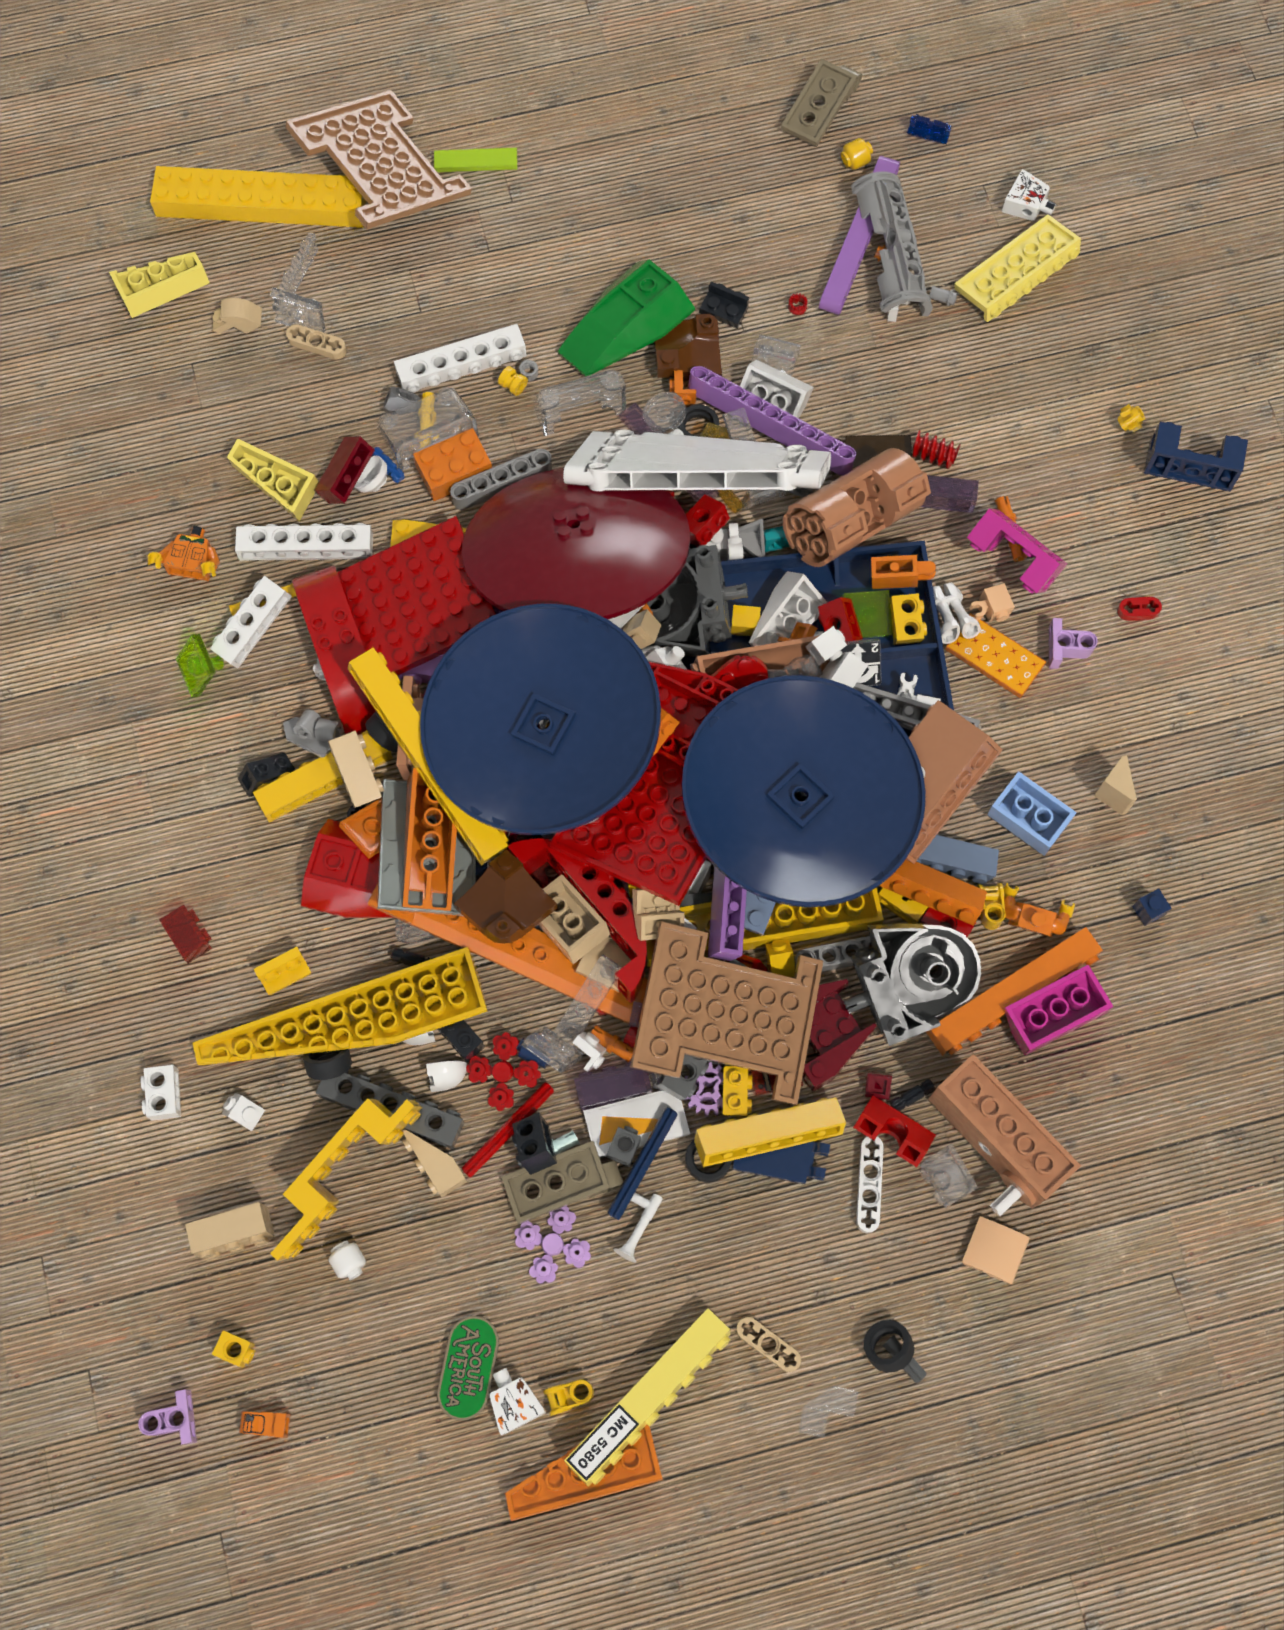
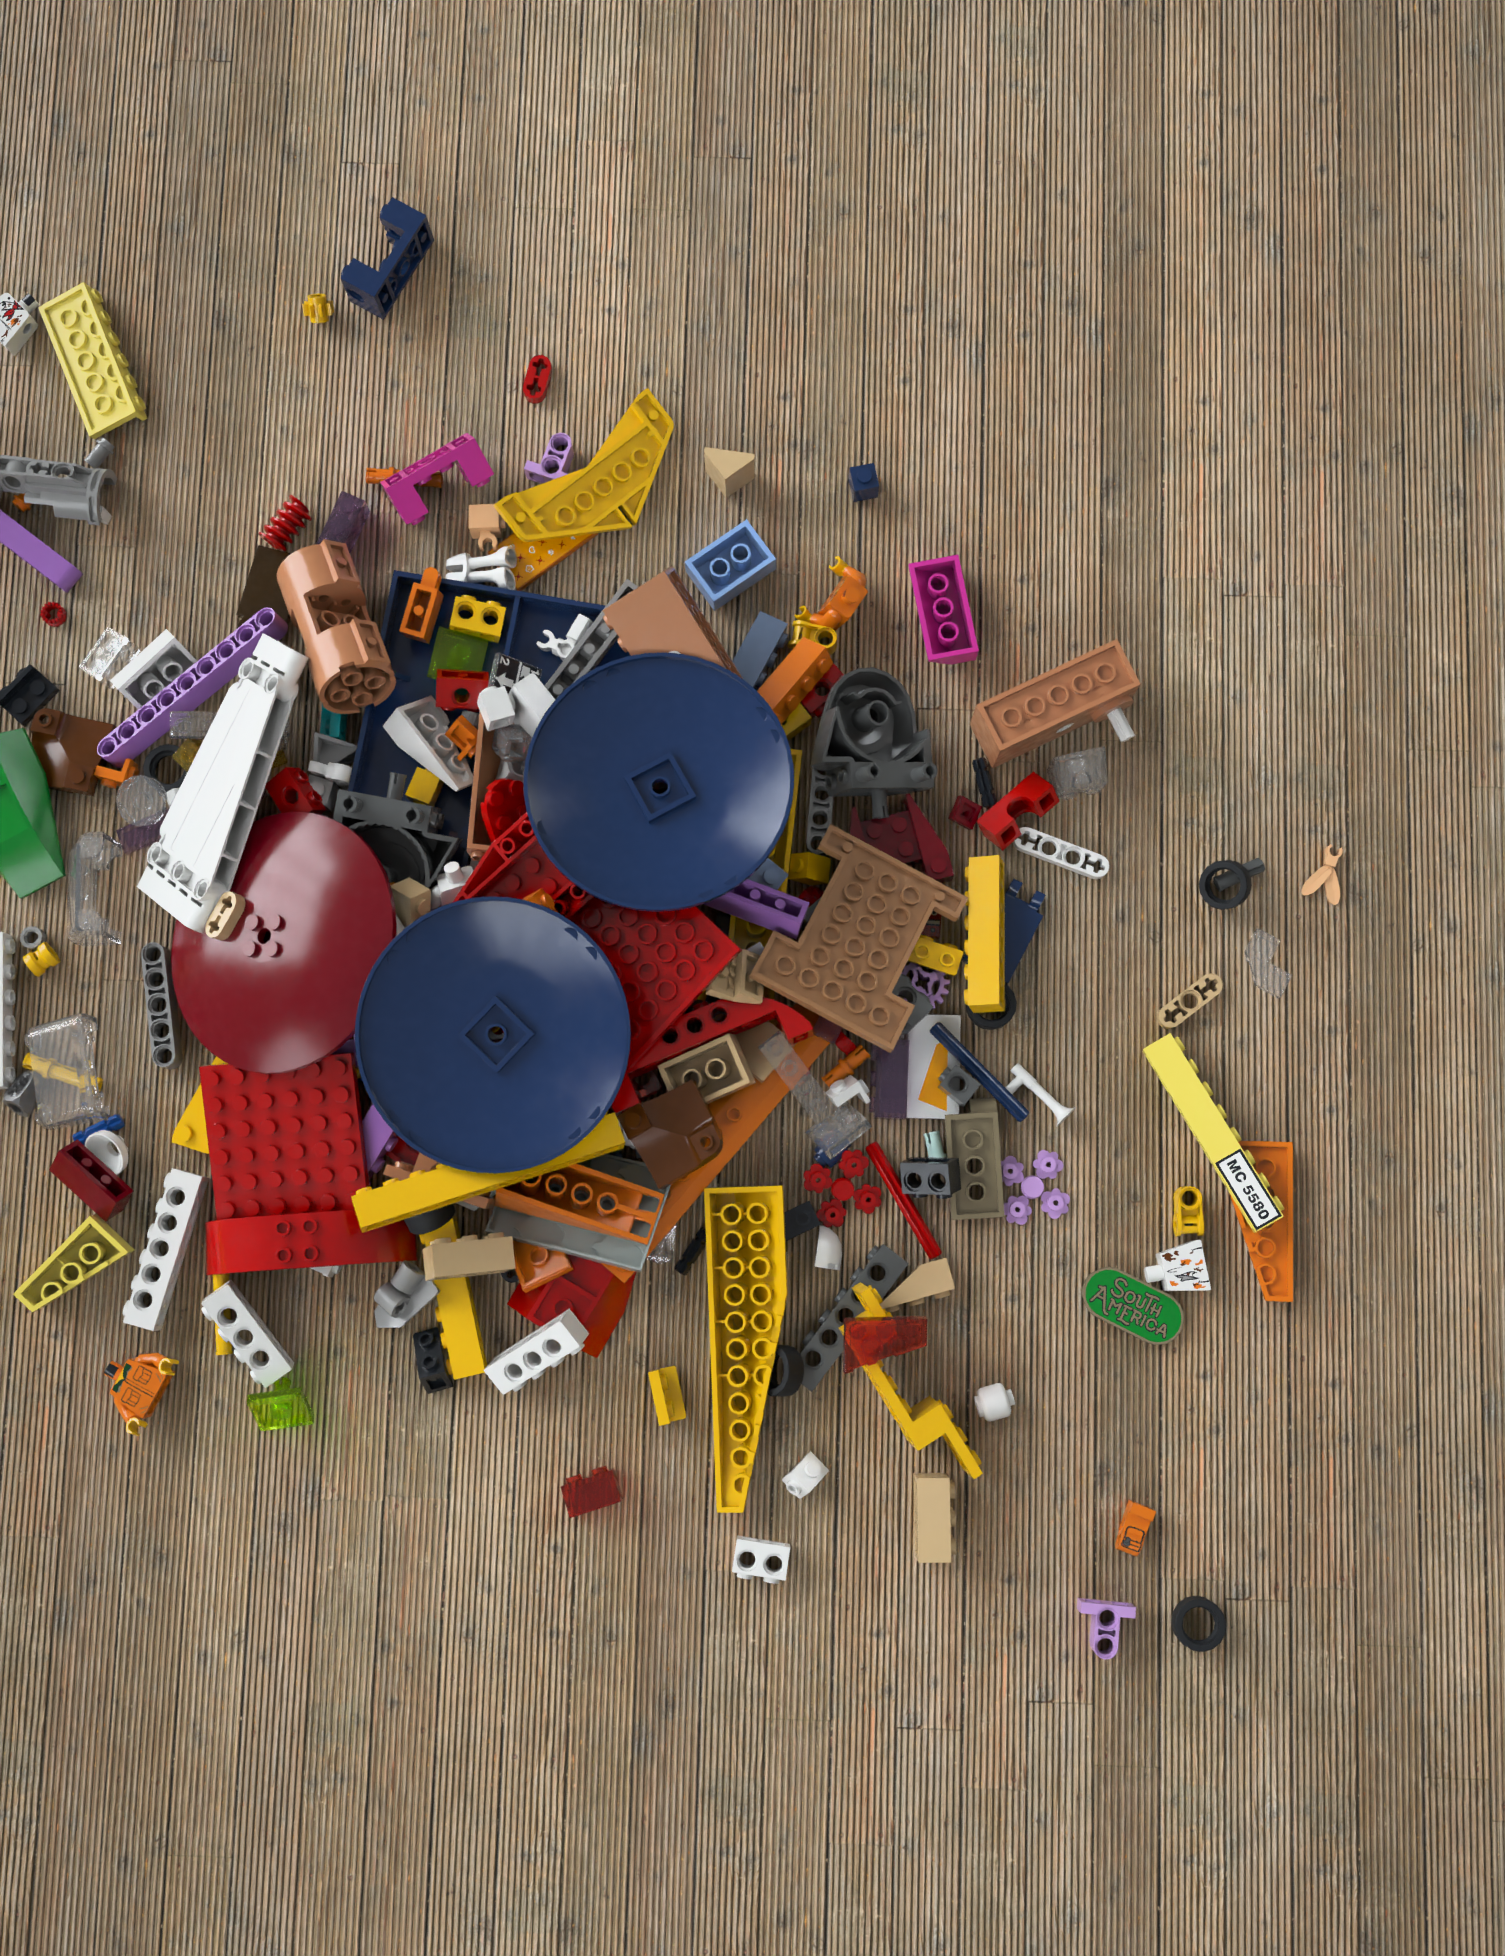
camera: 70 degrees left, 10 degrees up
yellow brick [212,1330,255,1368] -> none
orange brick [413,428,492,501] -> none
orange brick [926,927,1103,1056] -> none
light nougat slope [962,1216,1030,1285] -> none
none -> tan beam [205,891,245,940]
none -> white brick [484,1309,589,1395]
none -> yellow wing [493,387,674,542]
none -> clear red wing [843,1316,928,1374]
none -> black tyre [1171,1596,1226,1652]
none -> light nougat piece [1301,844,1343,905]

